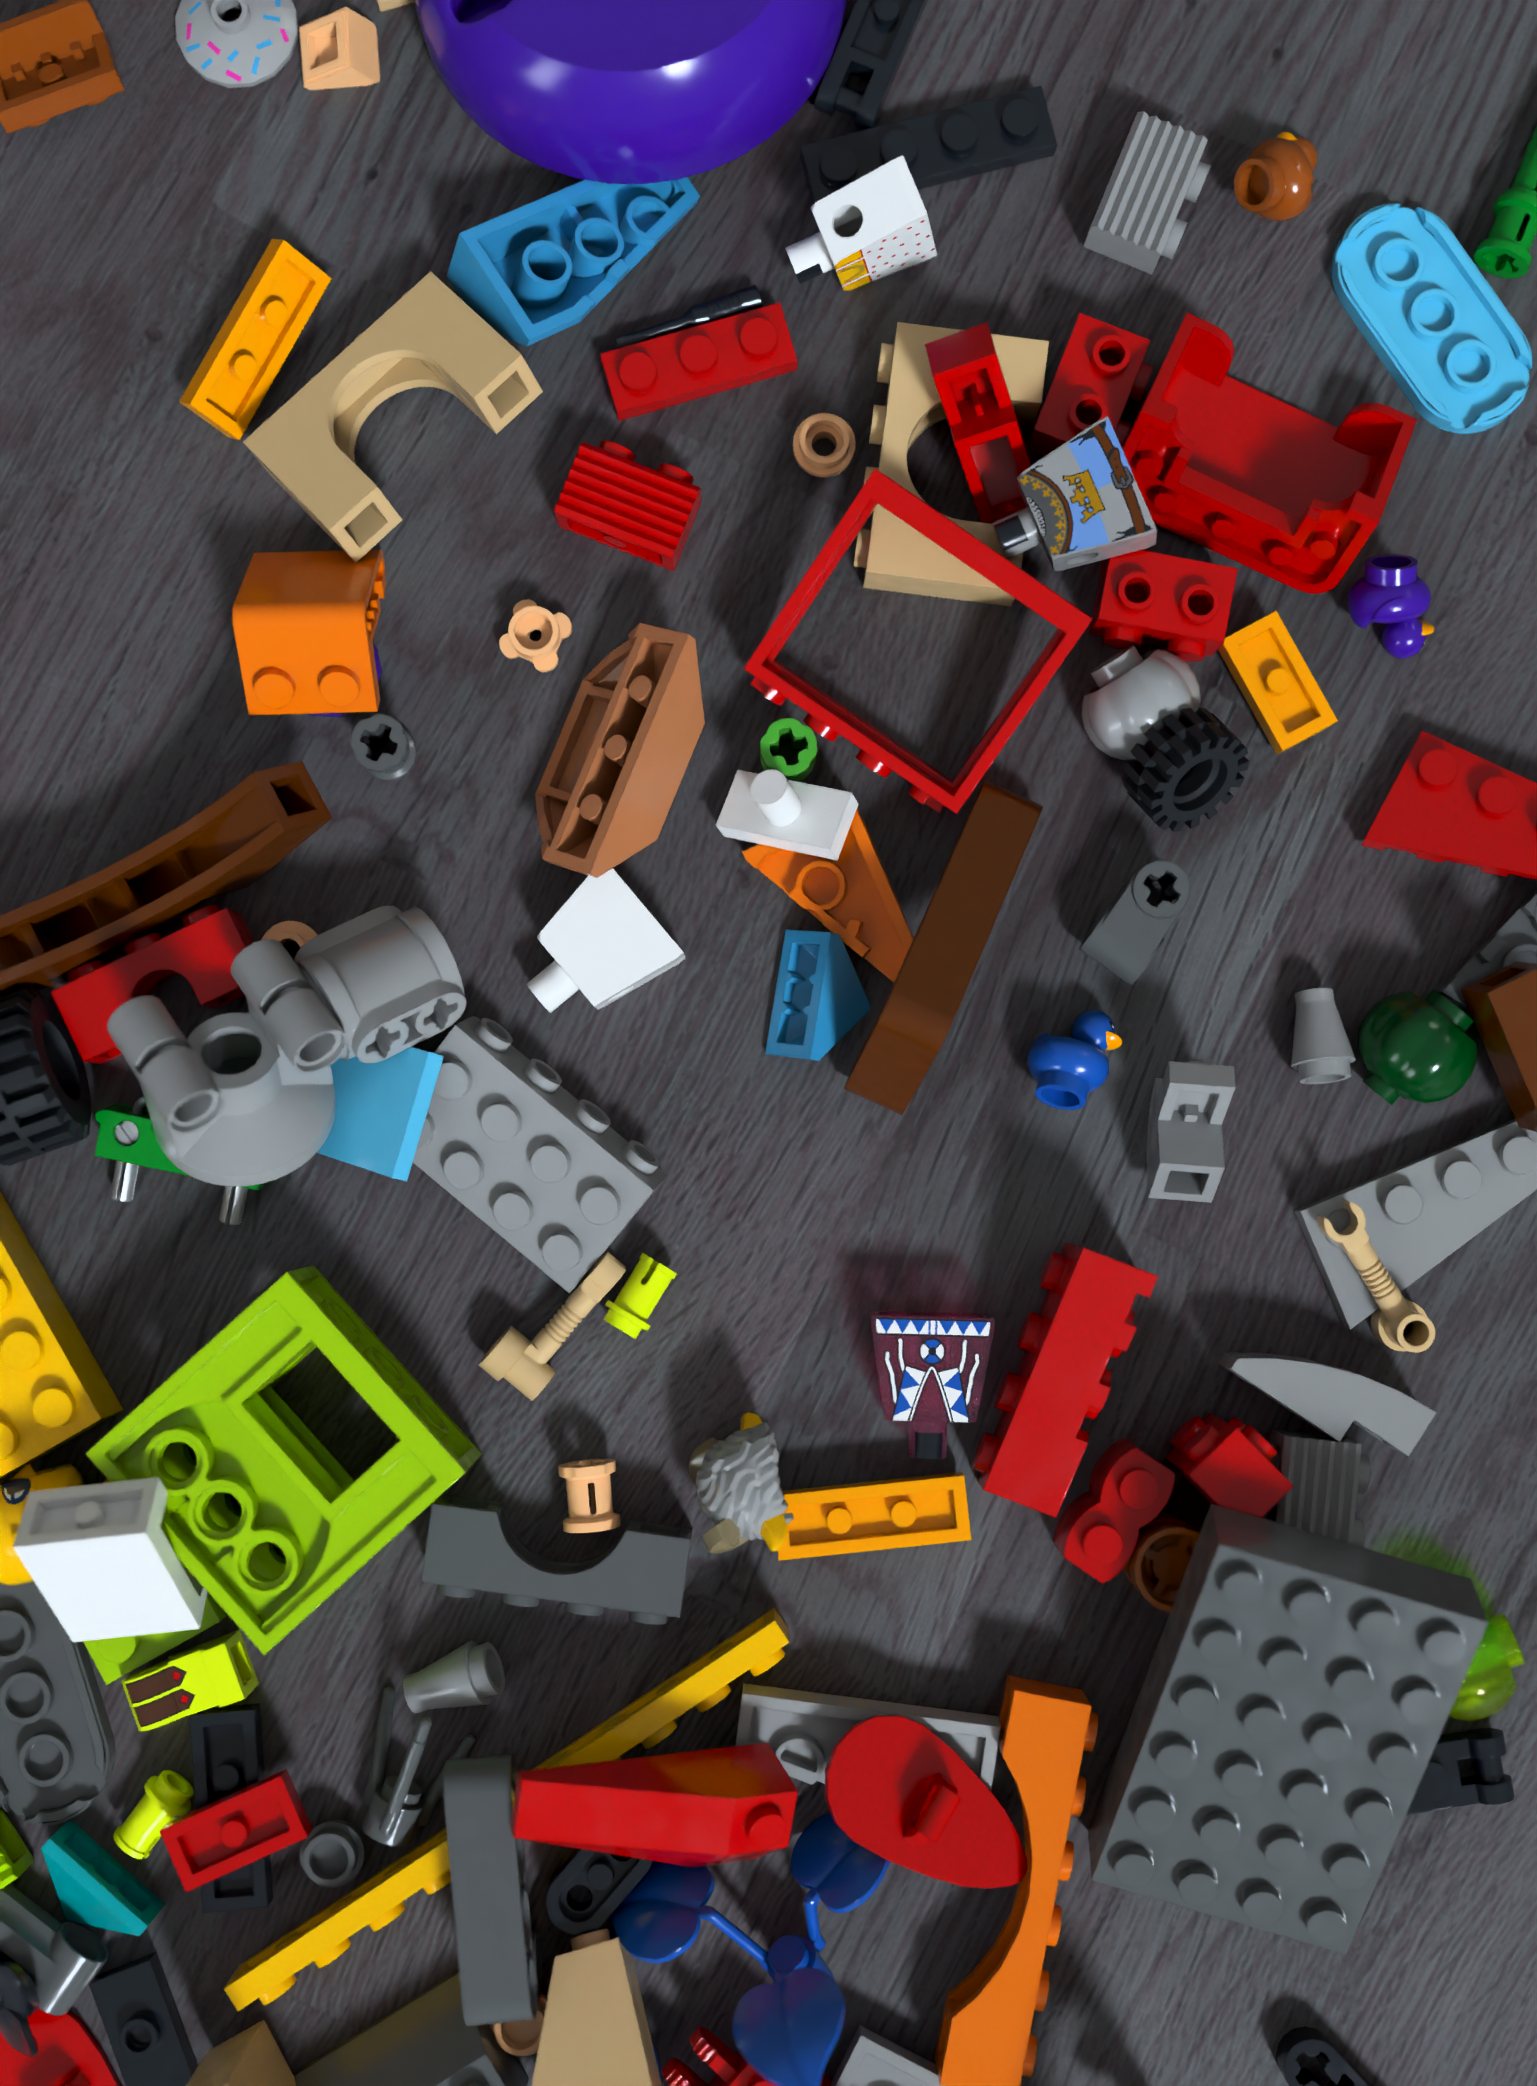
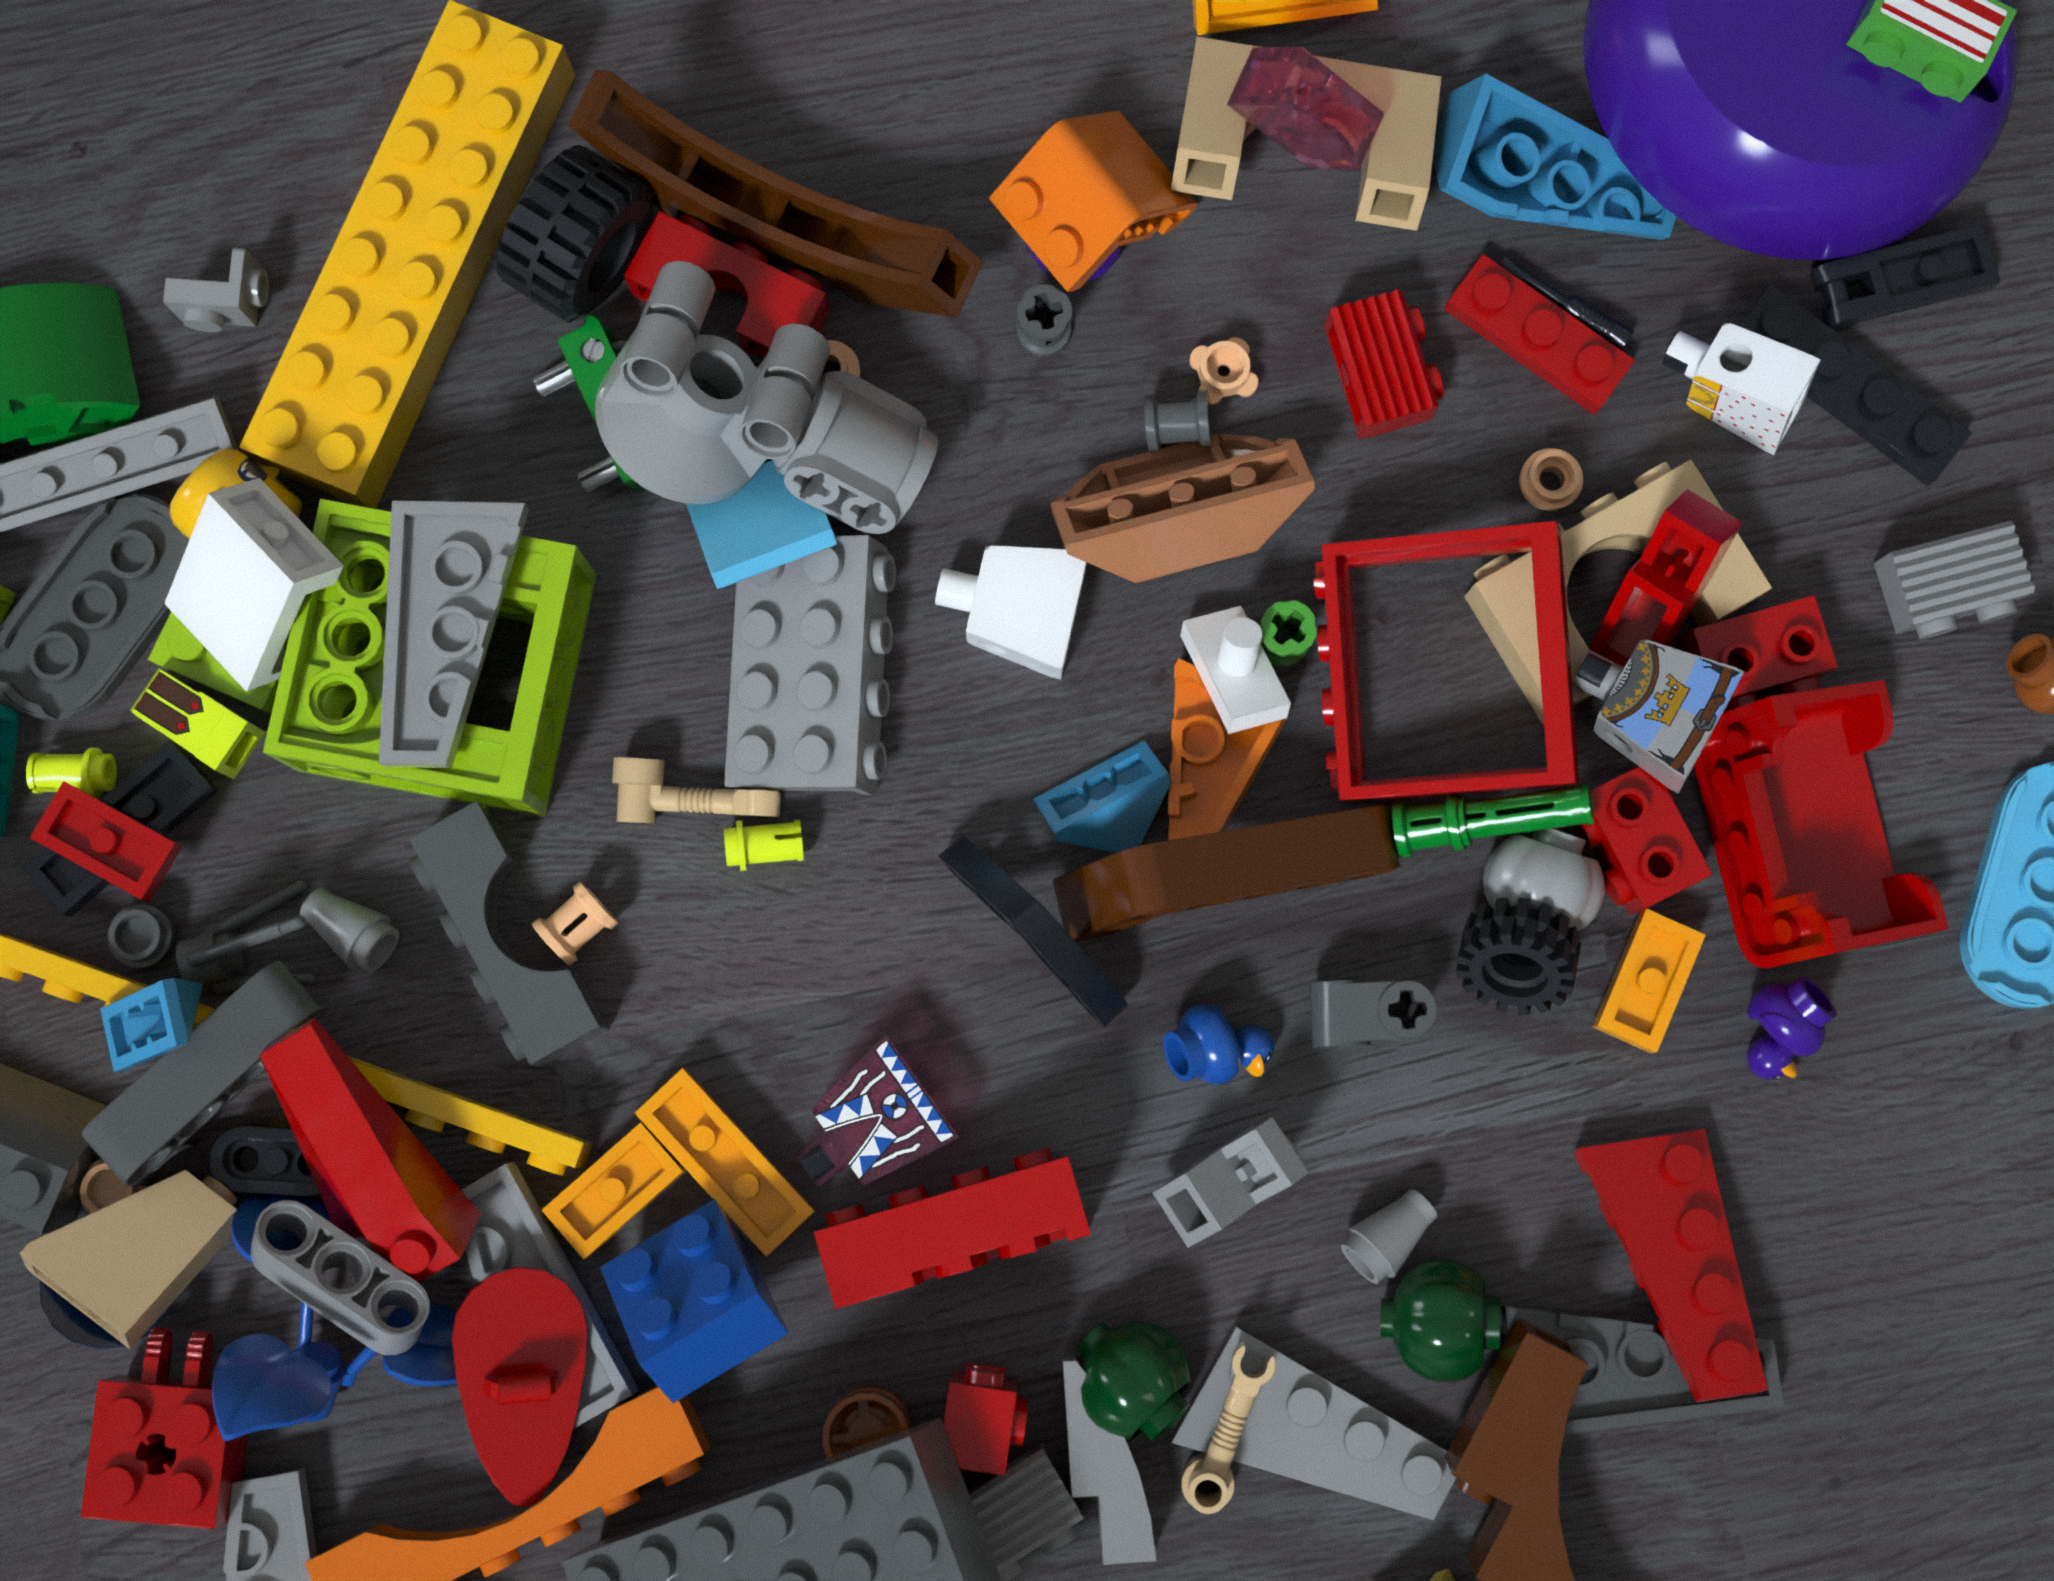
camera: 55 degrees right, 5 degrees down
light grey hair [689,1412,794,1554] -> none
red brick [1054,1438,1175,1584] -> none
none -> dark azure slope [100,978,203,1073]
none -> light grey beam [250,1200,430,1355]
none -> light grey wing [379,501,529,768]
none -> light orange plate [541,1122,686,1260]
none -> blue brick [600,1199,789,1403]
none -> black beam [938,834,1128,1027]
none -> dark green plant [1076,1321,1191,1442]
none -> dark grey bush [1144,389,1213,451]
none -> clear pink brick [1227,47,1385,170]
none -> green pin [1392,783,1595,858]

